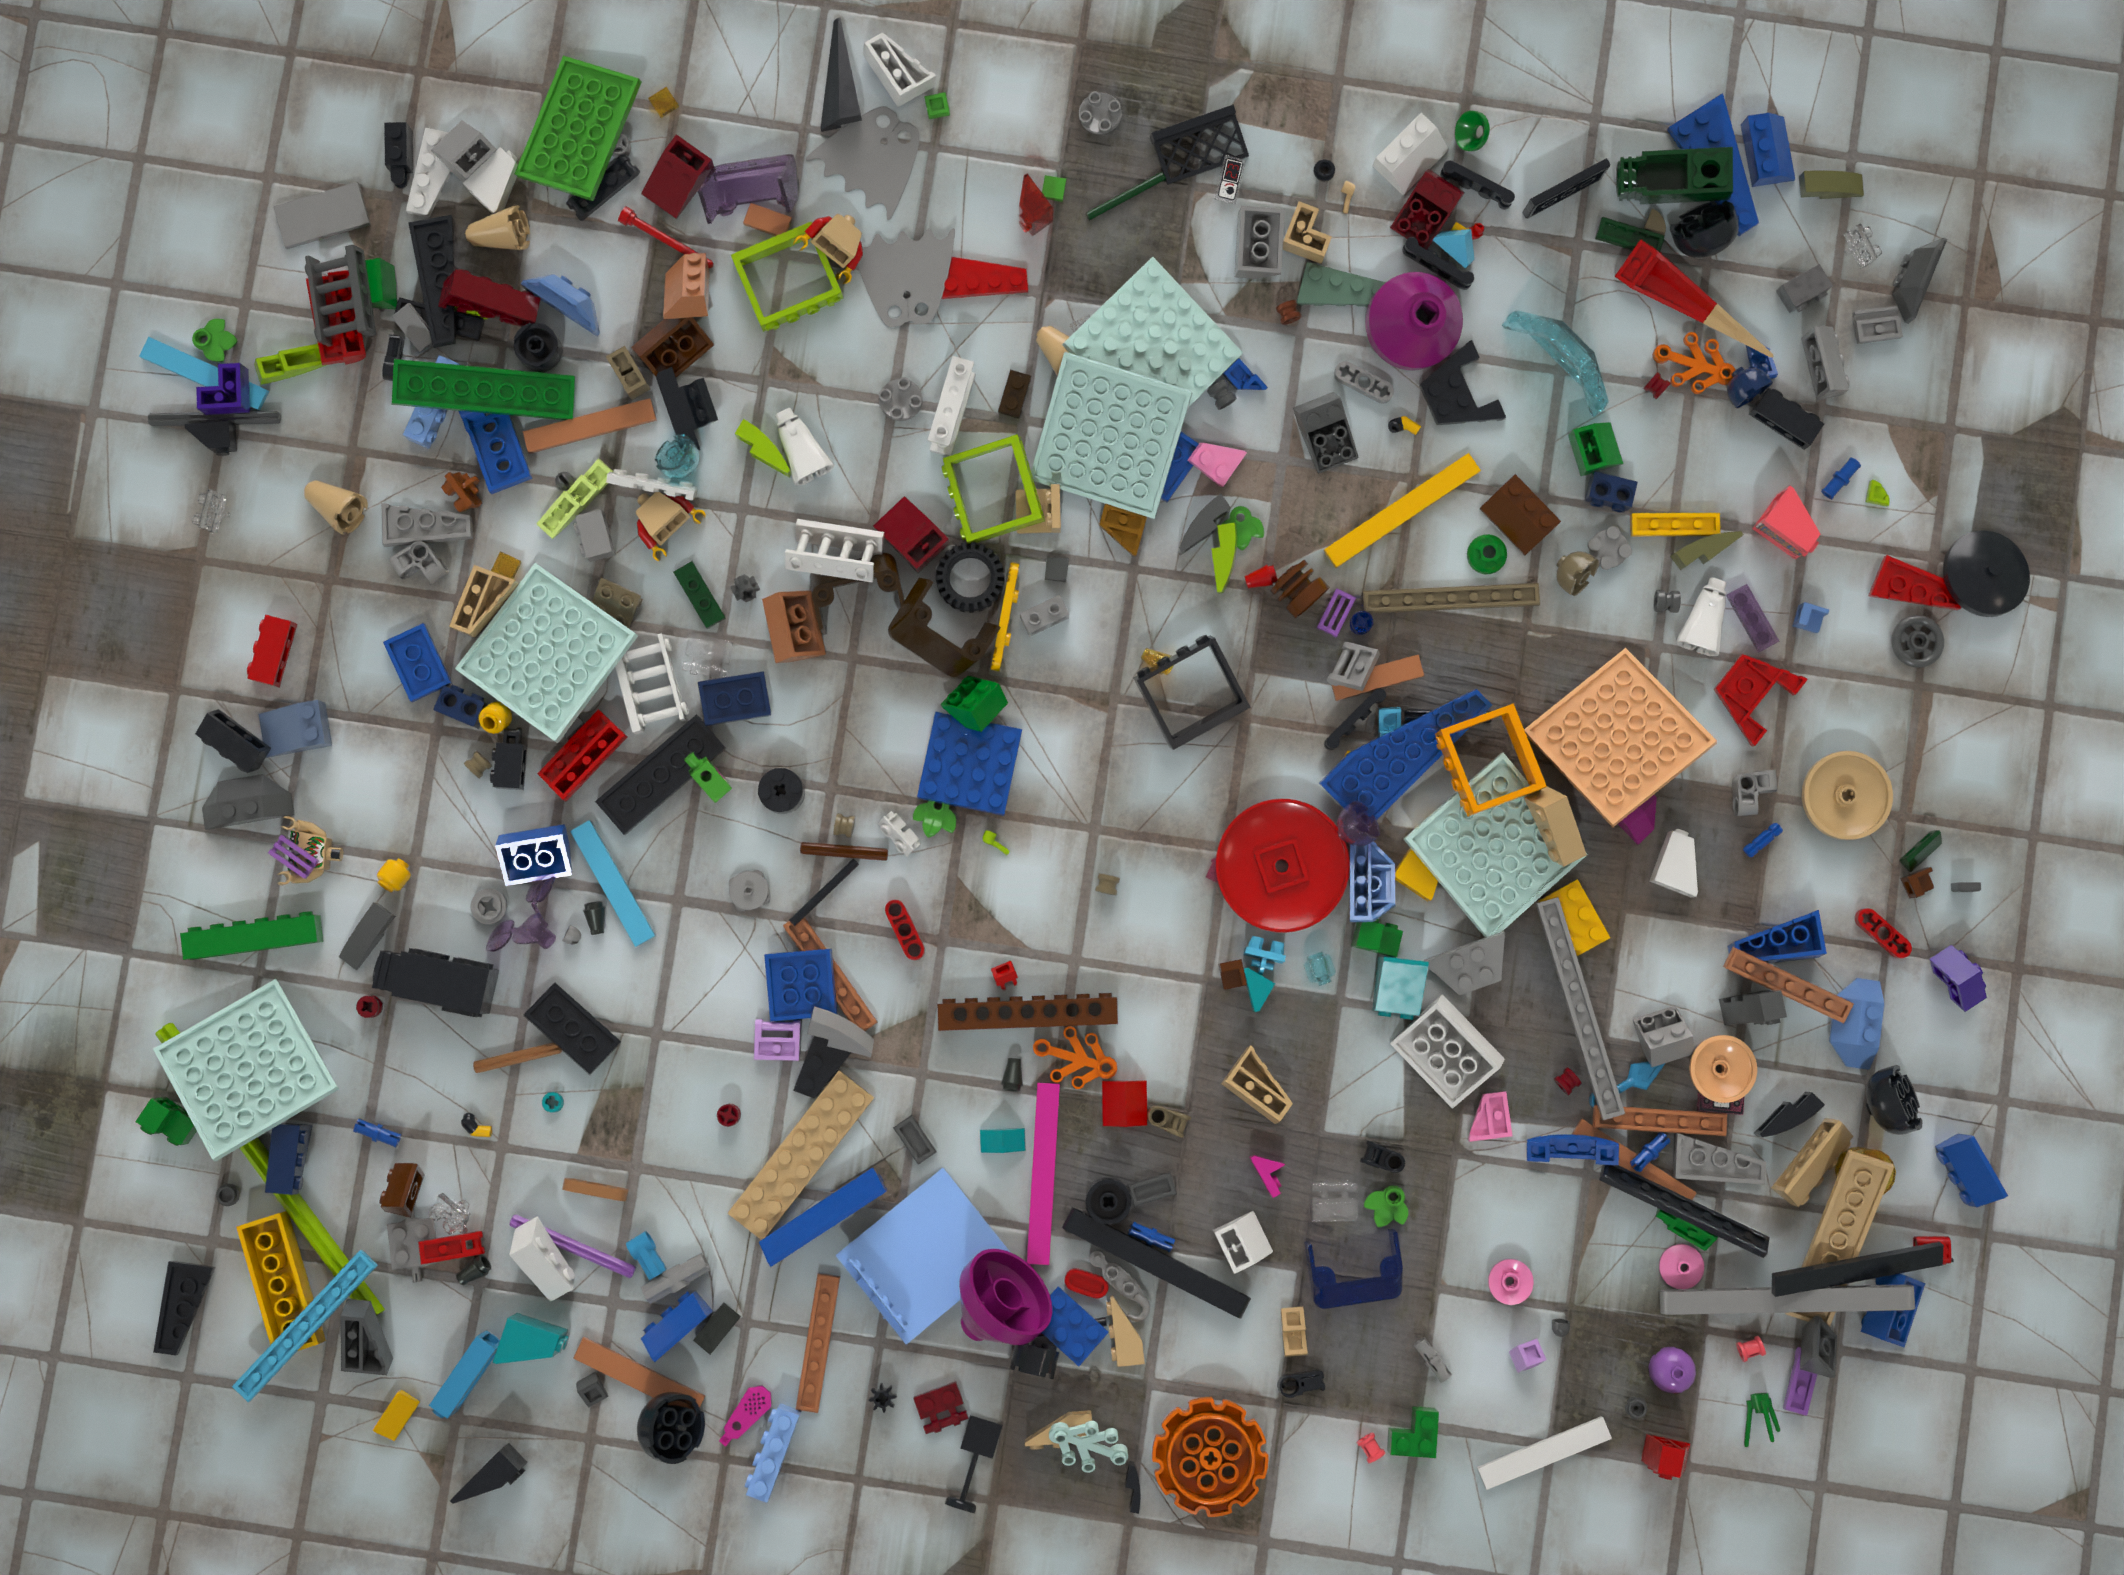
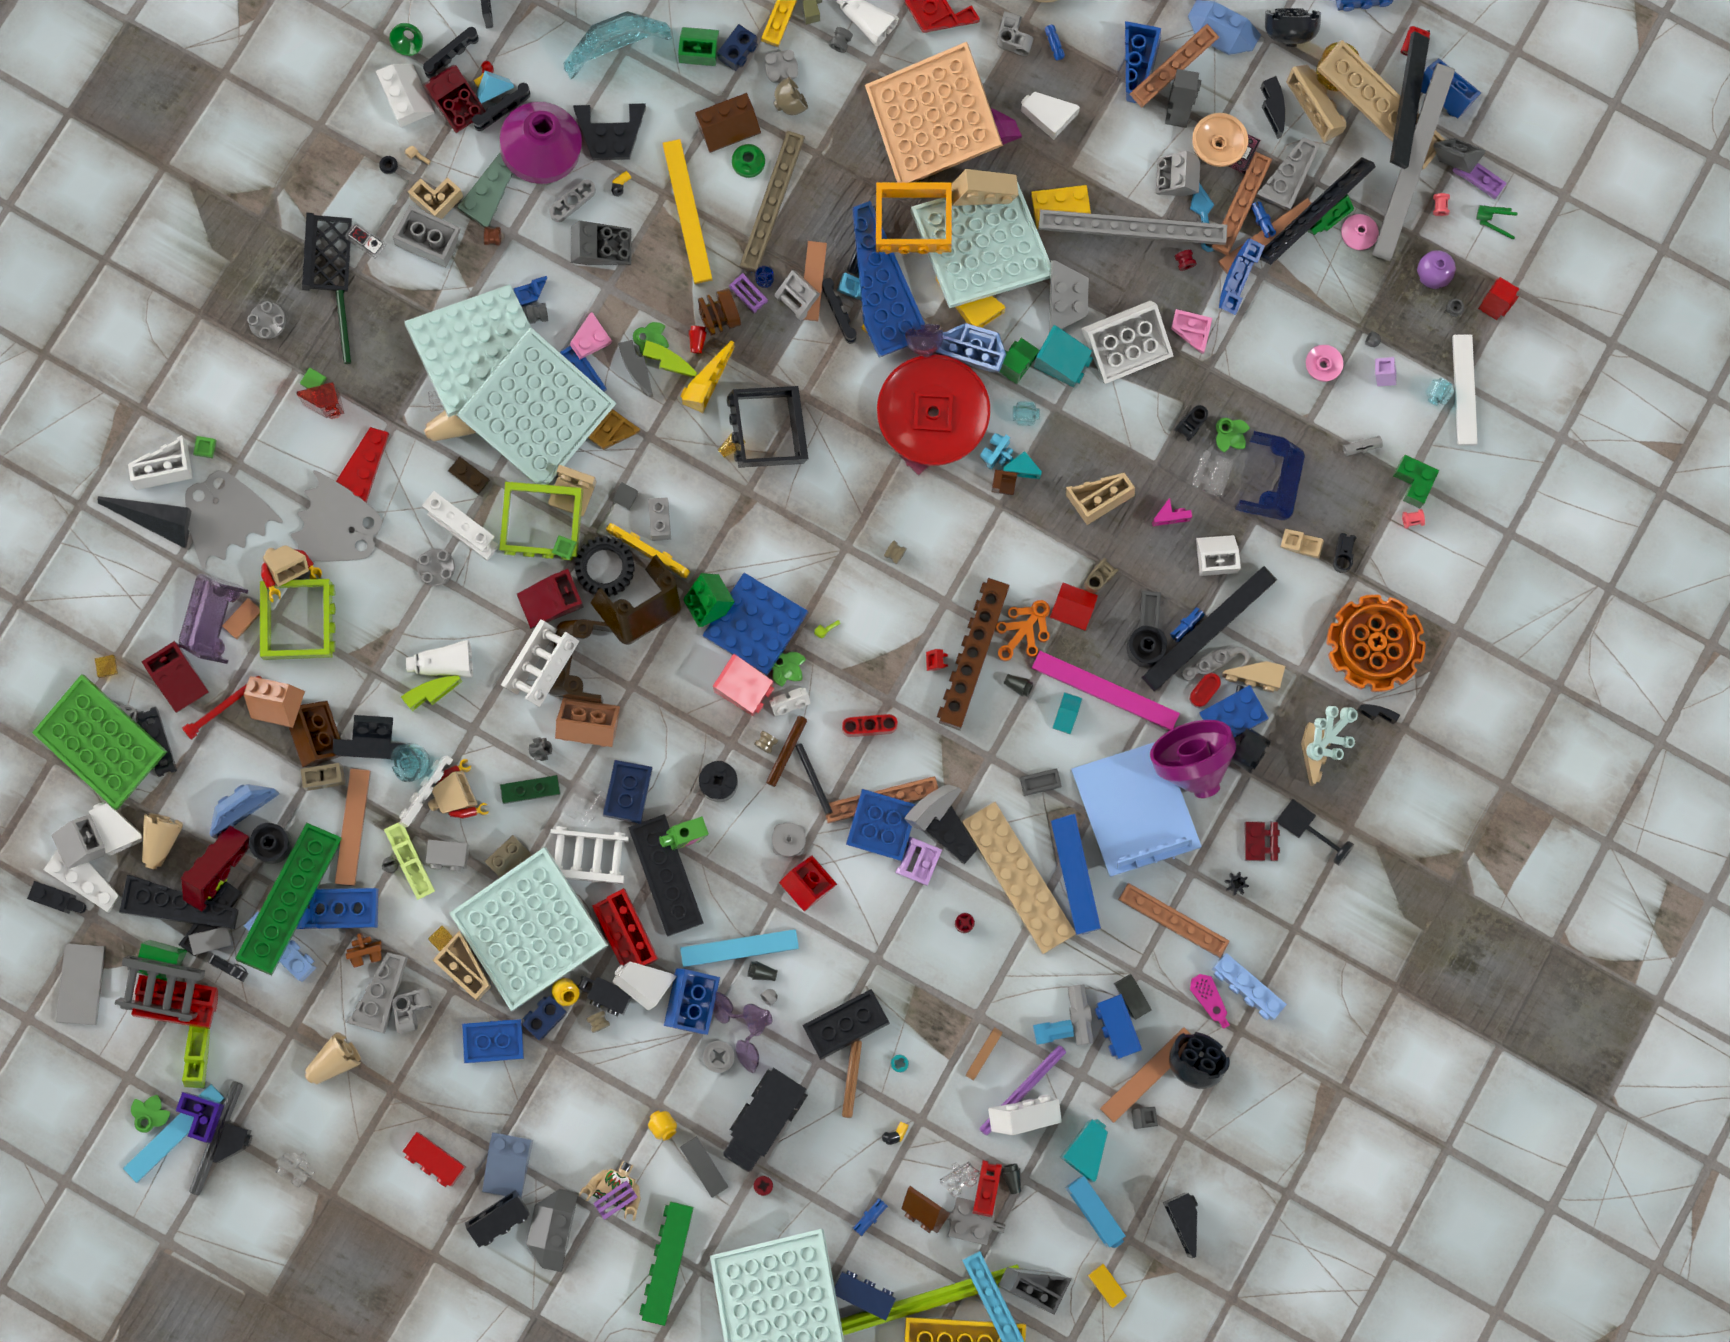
camera: 70 degrees left, 5 degrees down
none -> bright green tile [552,535,577,560]
none -> white slope [612,962,676,1011]
none -> yellow wedge [680,341,735,413]
none -> coral slope [713,654,774,716]
none -> red slope [779,855,837,912]
none -> clear light blue head [1425,377,1454,406]

